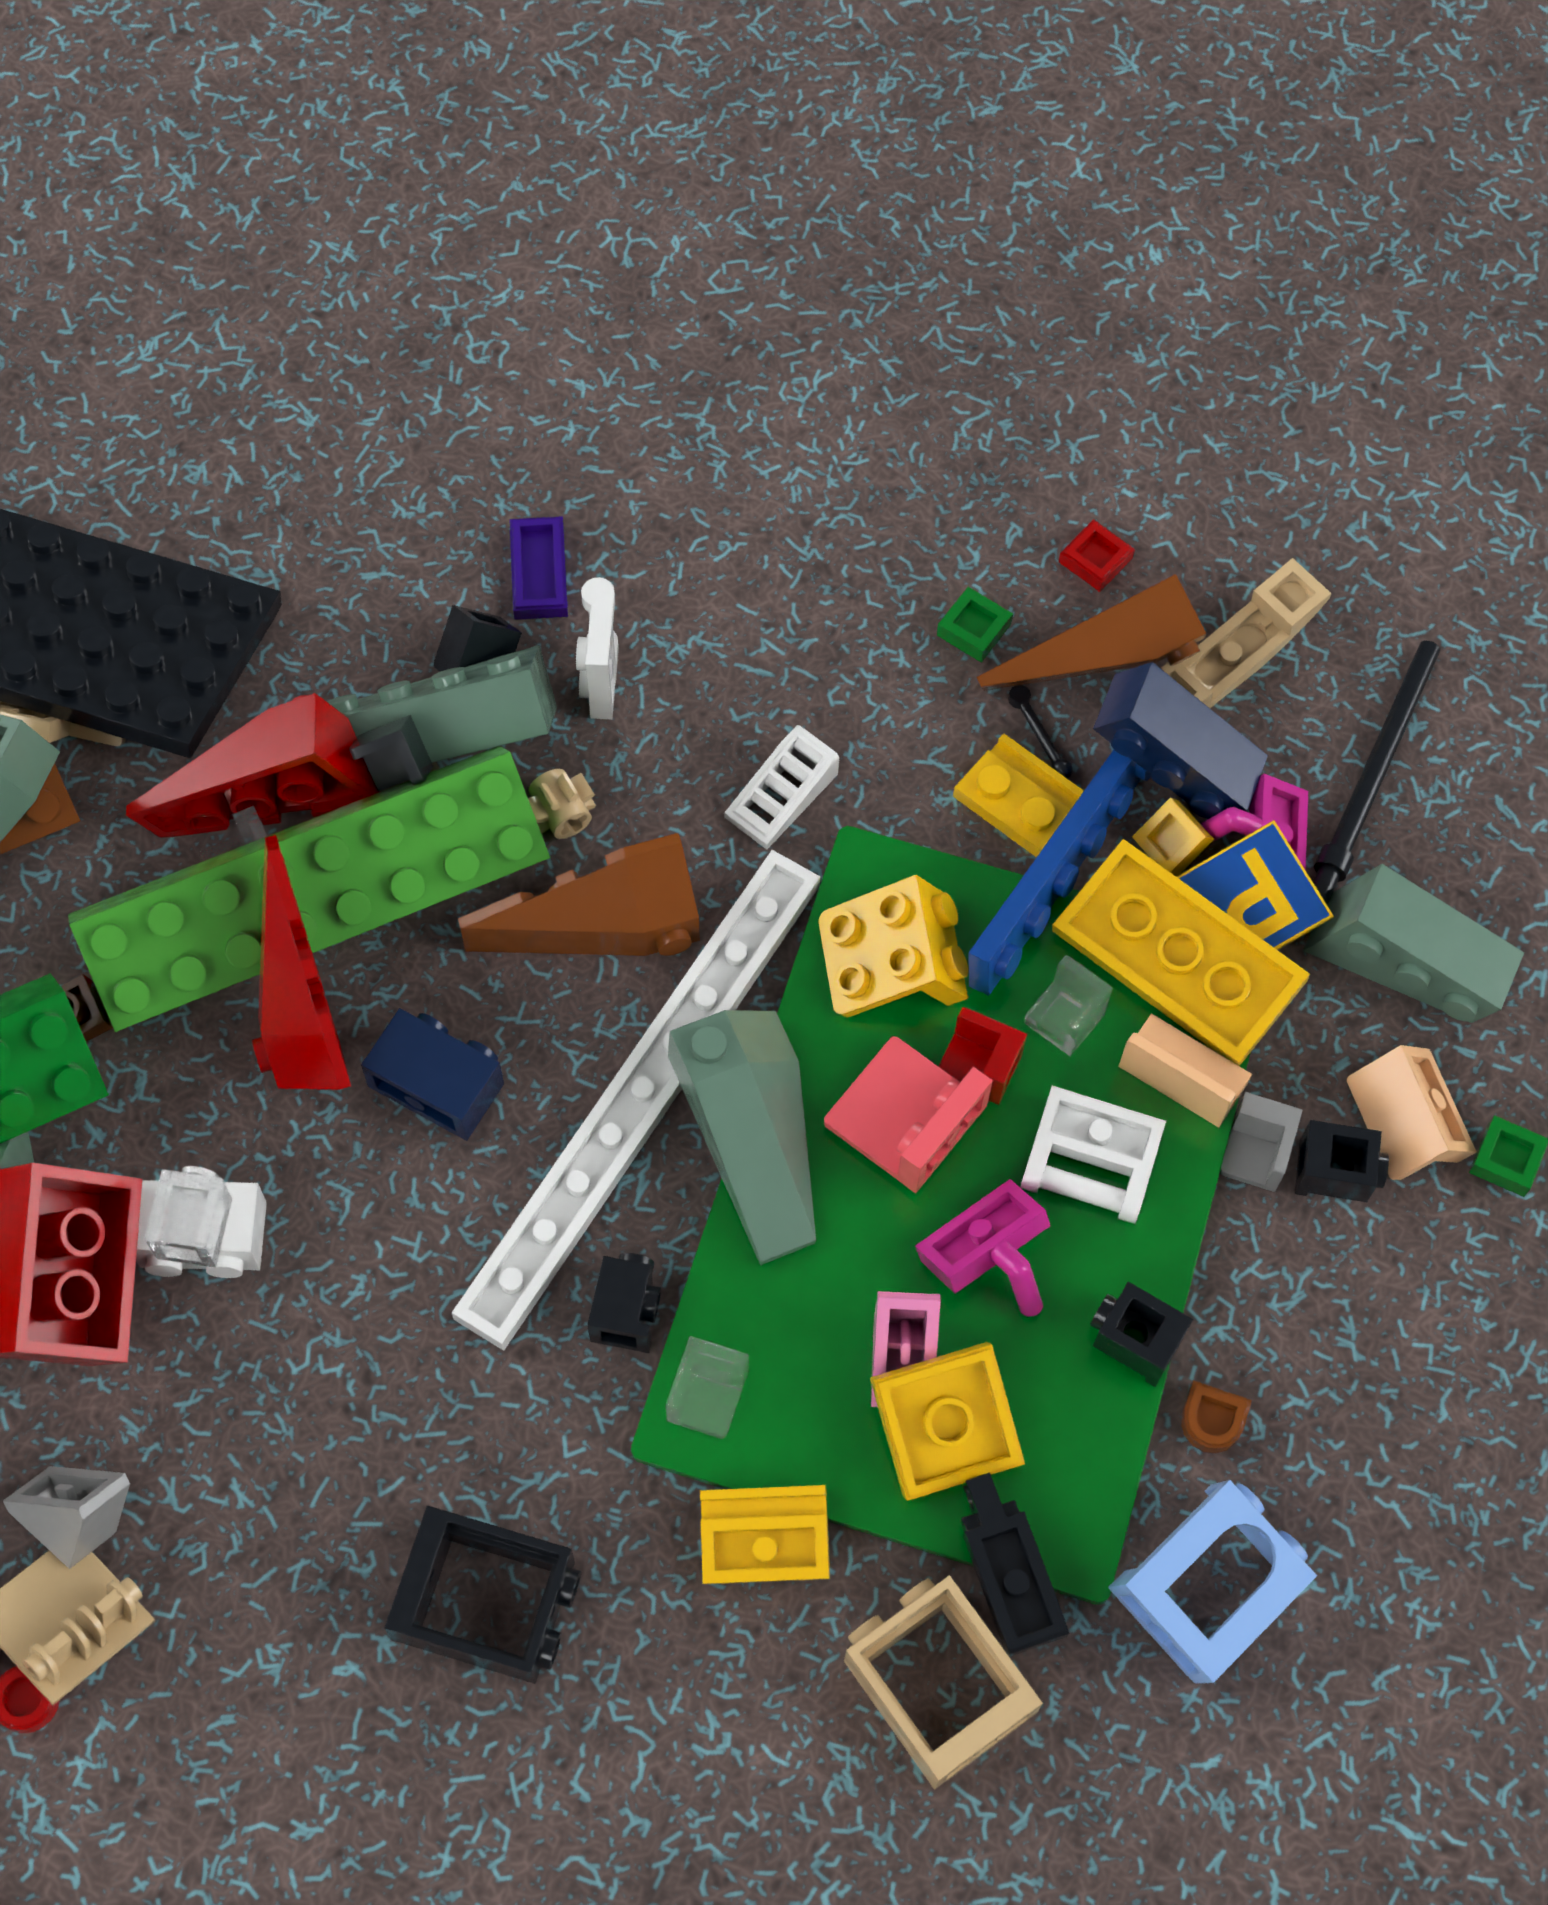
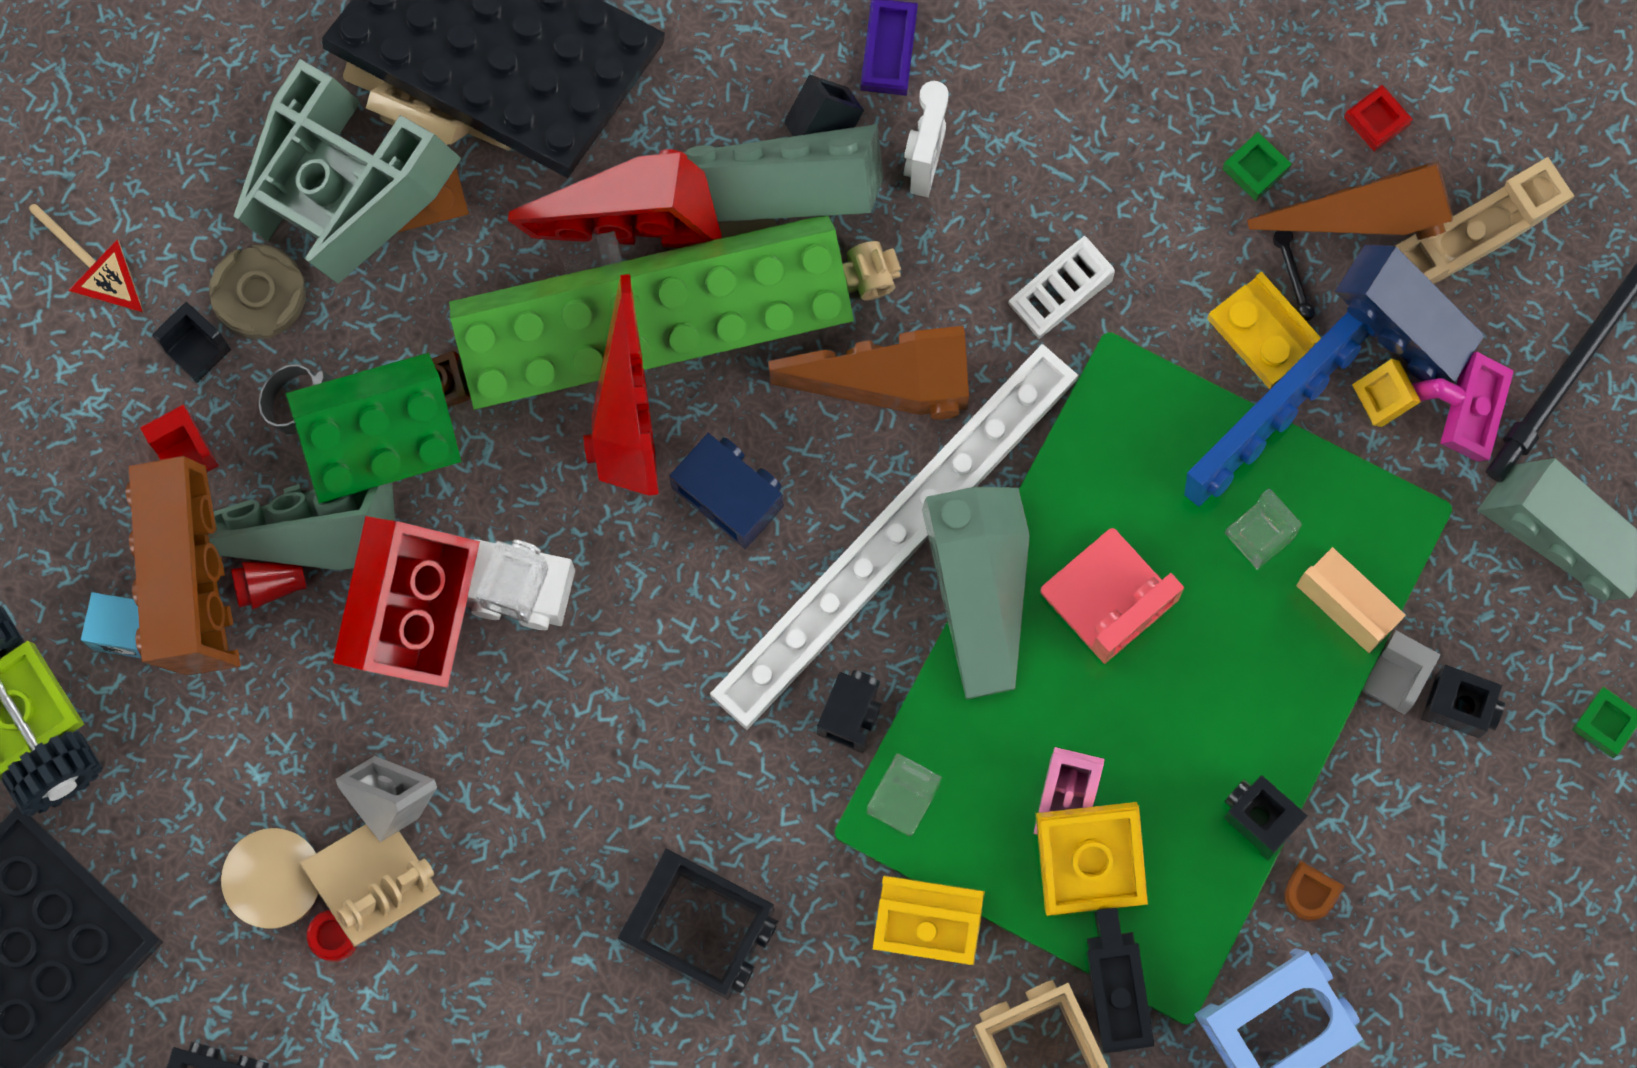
camera: 15 degrees right, 10 degrees up
black panel [349,715,433,792] -> none
yellow bracket [819,875,969,1017] -> none
dark pink plate [915,1179,1051,1316] -> none
red panel [938,1007,1027,1105] -> none
white plate [1020,1086,1166,1224] -> none
yellow plate [1052,839,1310,1066] -> none
blue piece [1177,820,1334,950] -> none
light nougat panel [1347,1045,1477,1180] -> none

